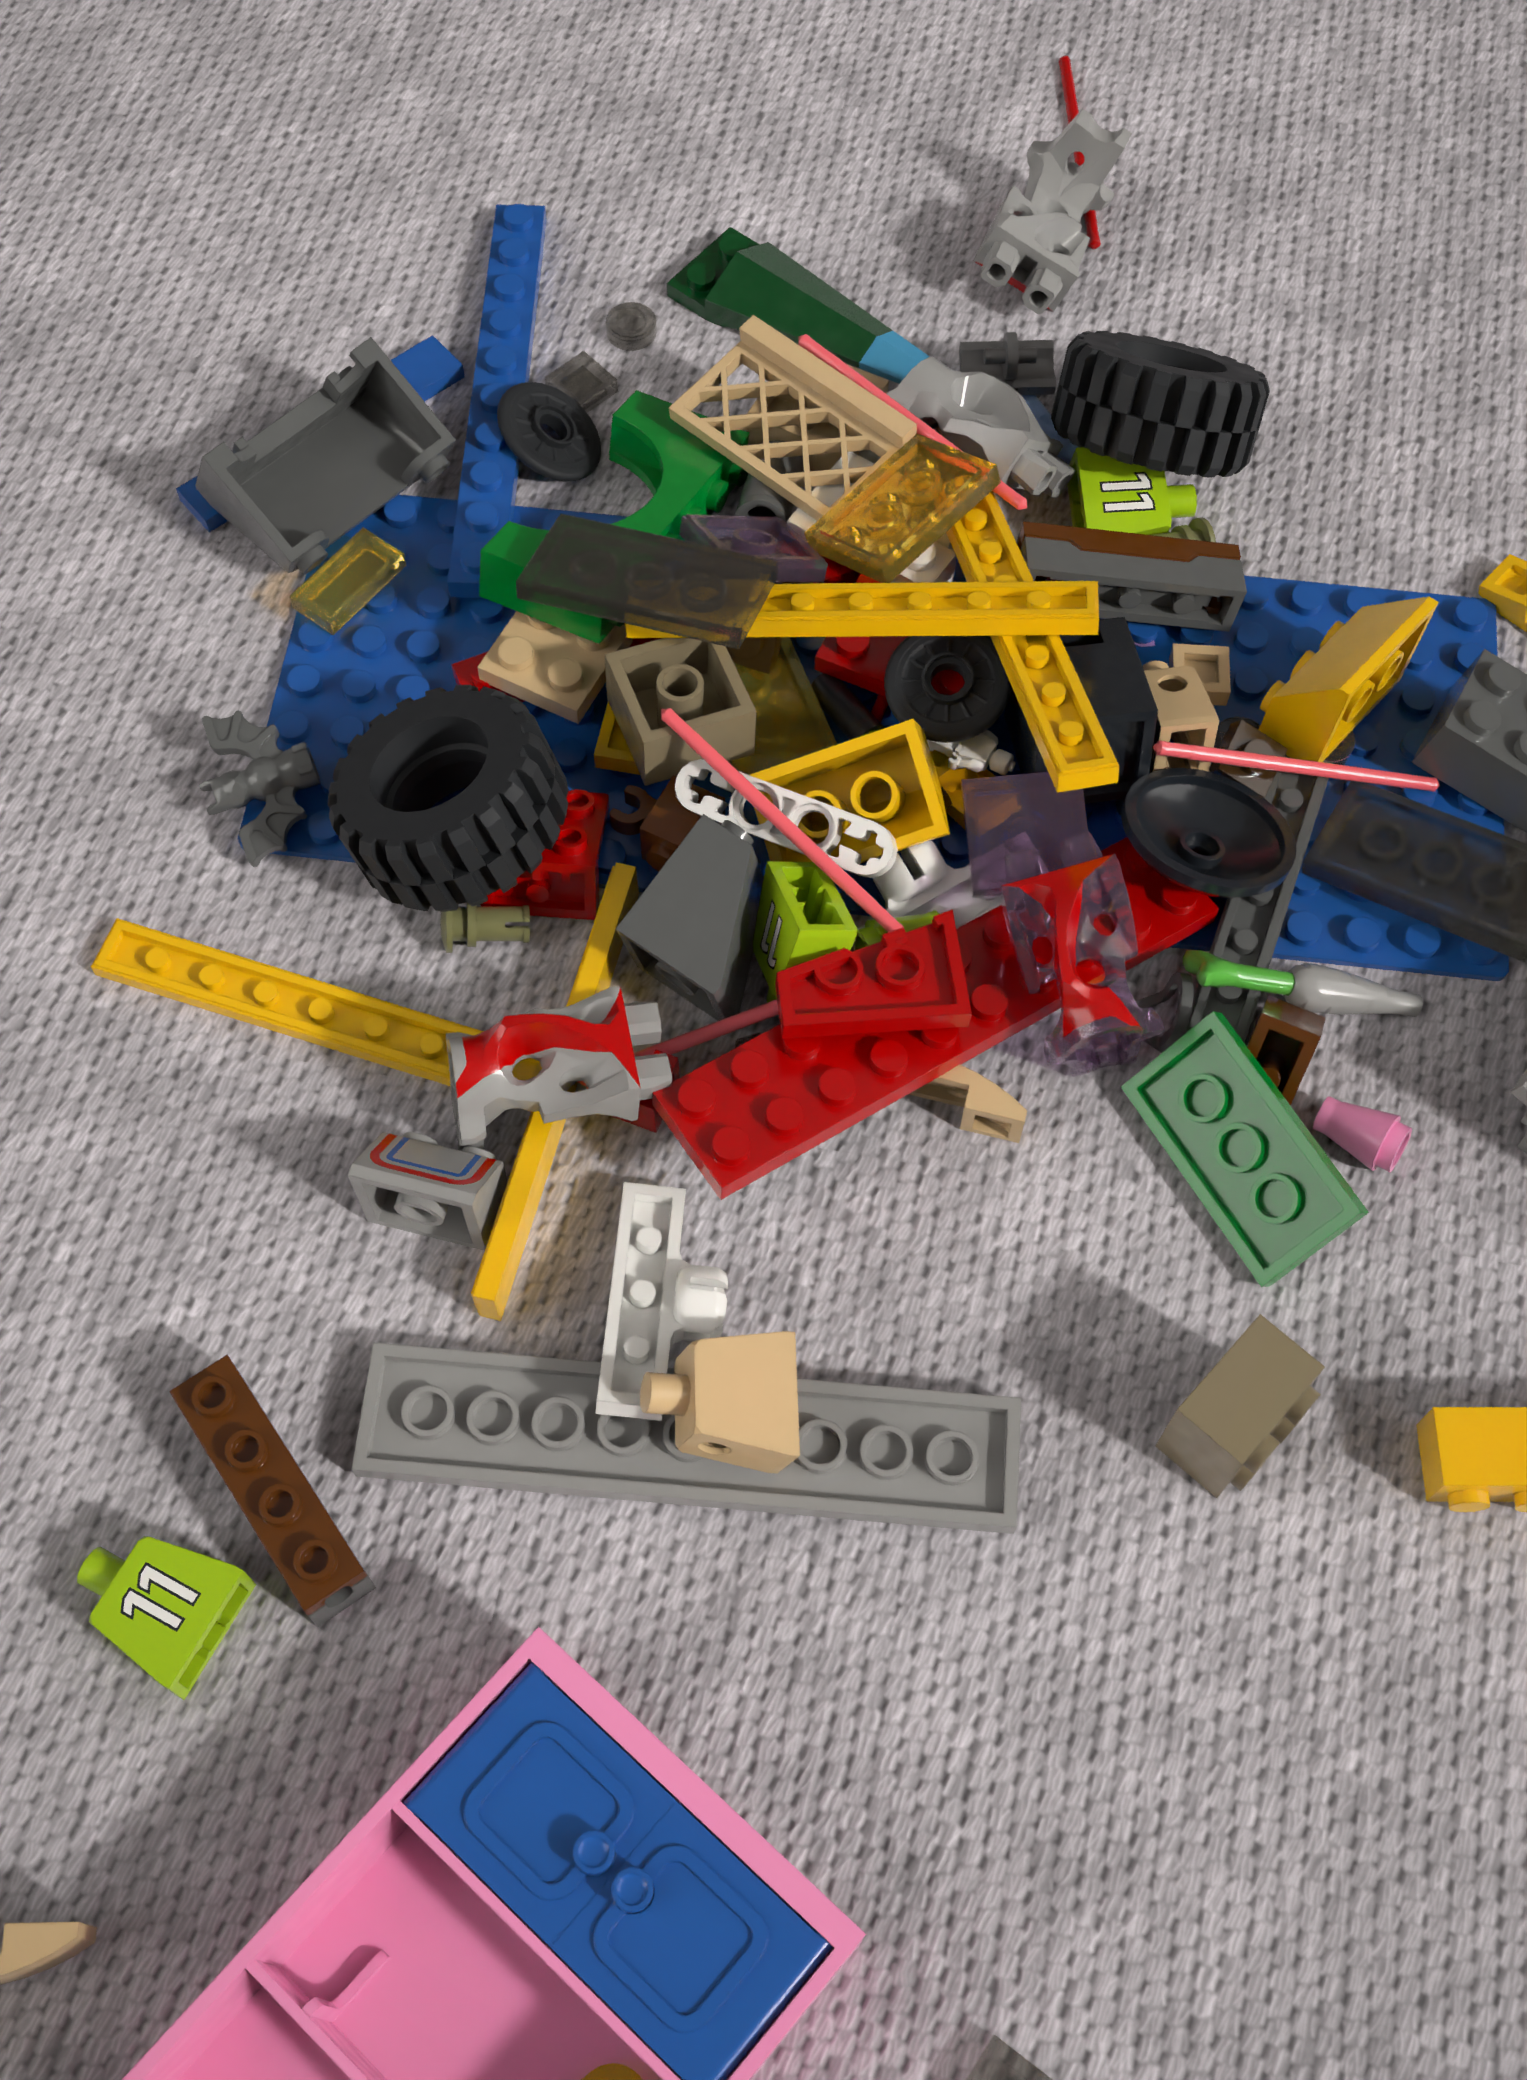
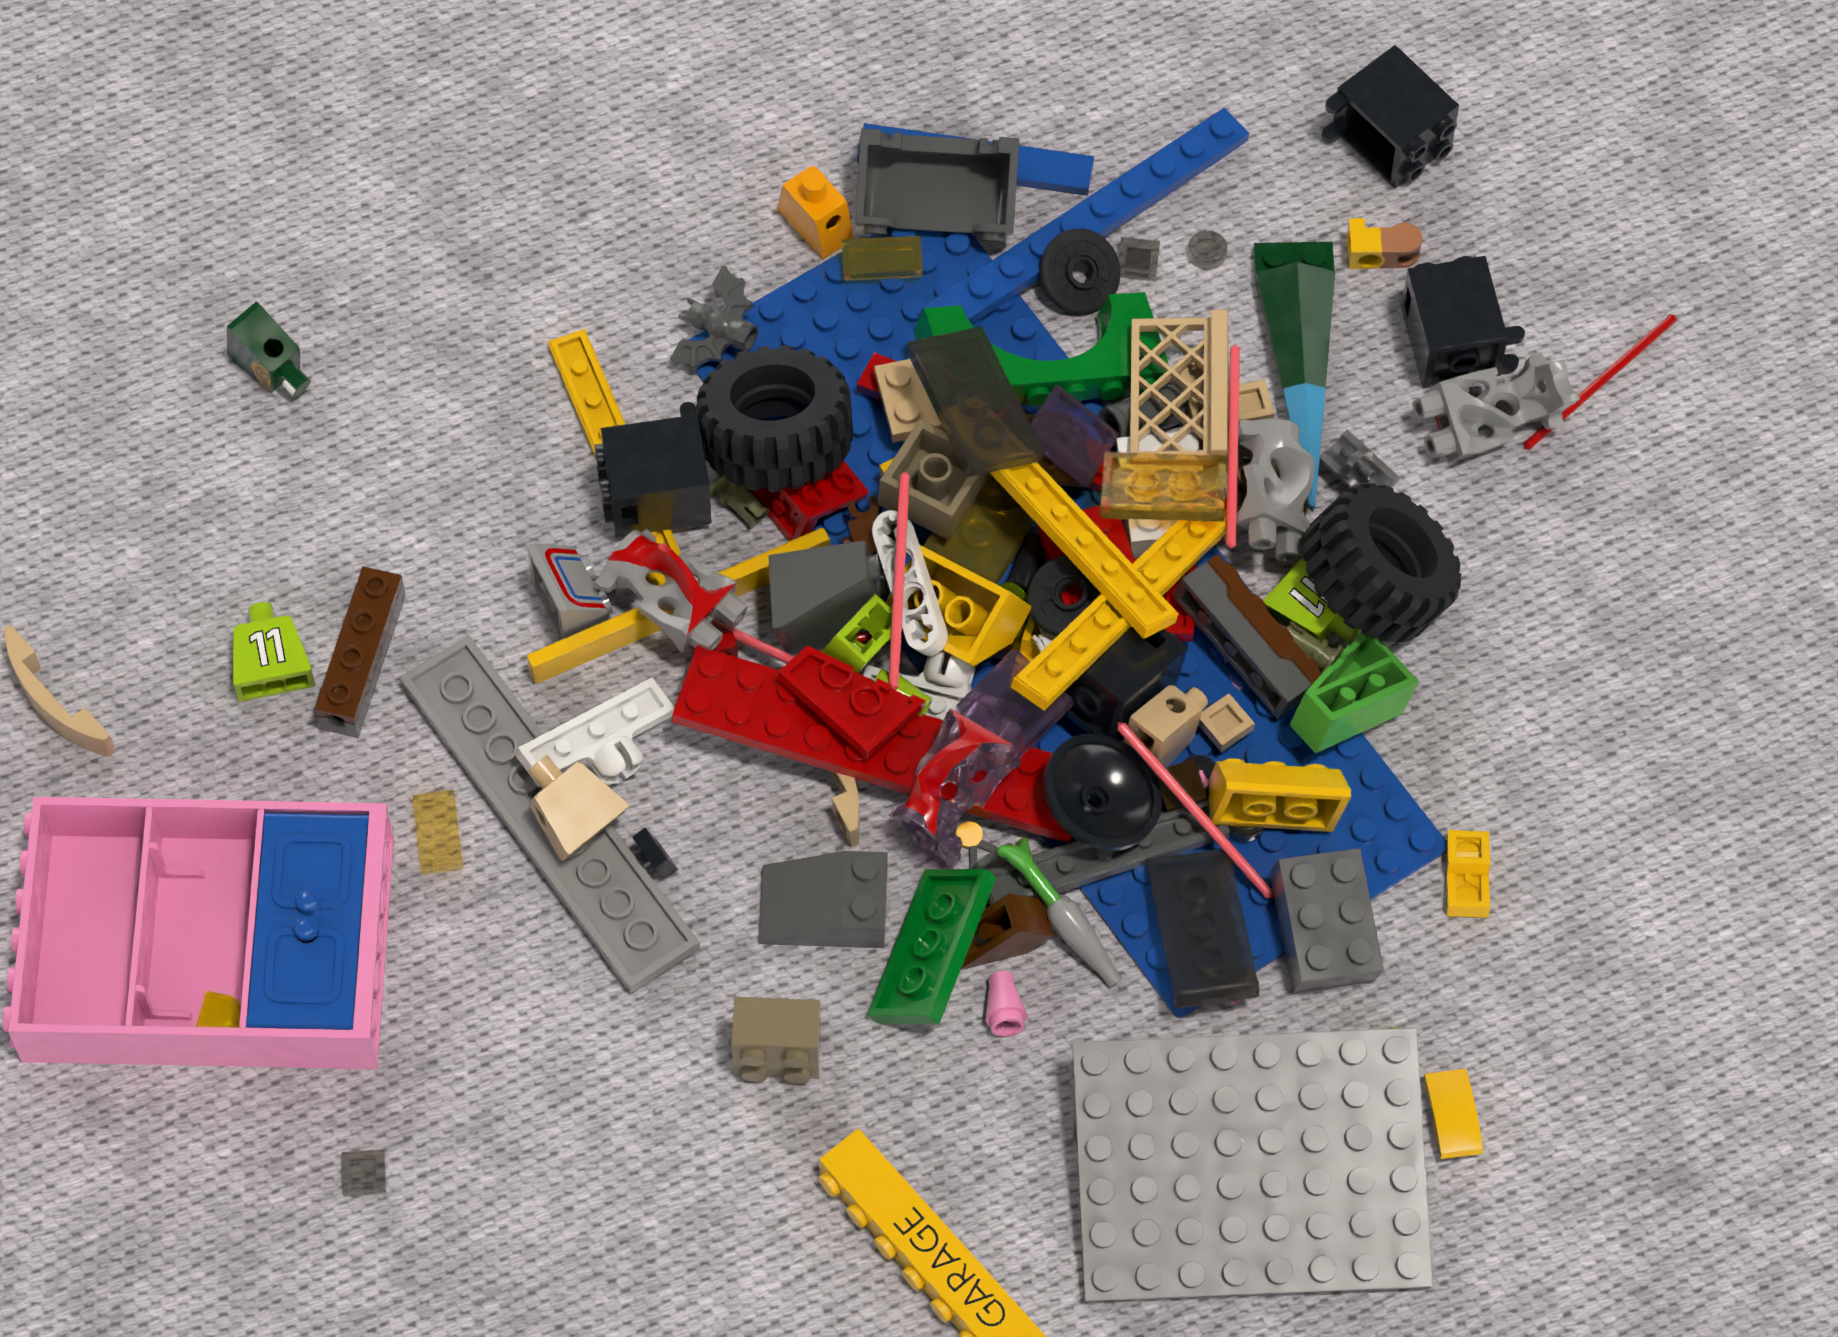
camera: 50 degrees right, 0 degrees up
none -> clear yellow tile [413,789,464,875]
none -> black container [594,402,712,537]
none -> black plate [632,827,679,879]
none -> dark grey slope [759,851,888,948]
none -> light orange torso [778,166,854,260]
none -> bright green wedge [1290,631,1419,753]
none -> black container [1321,45,1459,189]
none -> leg [1346,218,1423,269]
none -> black container [1401,256,1525,389]

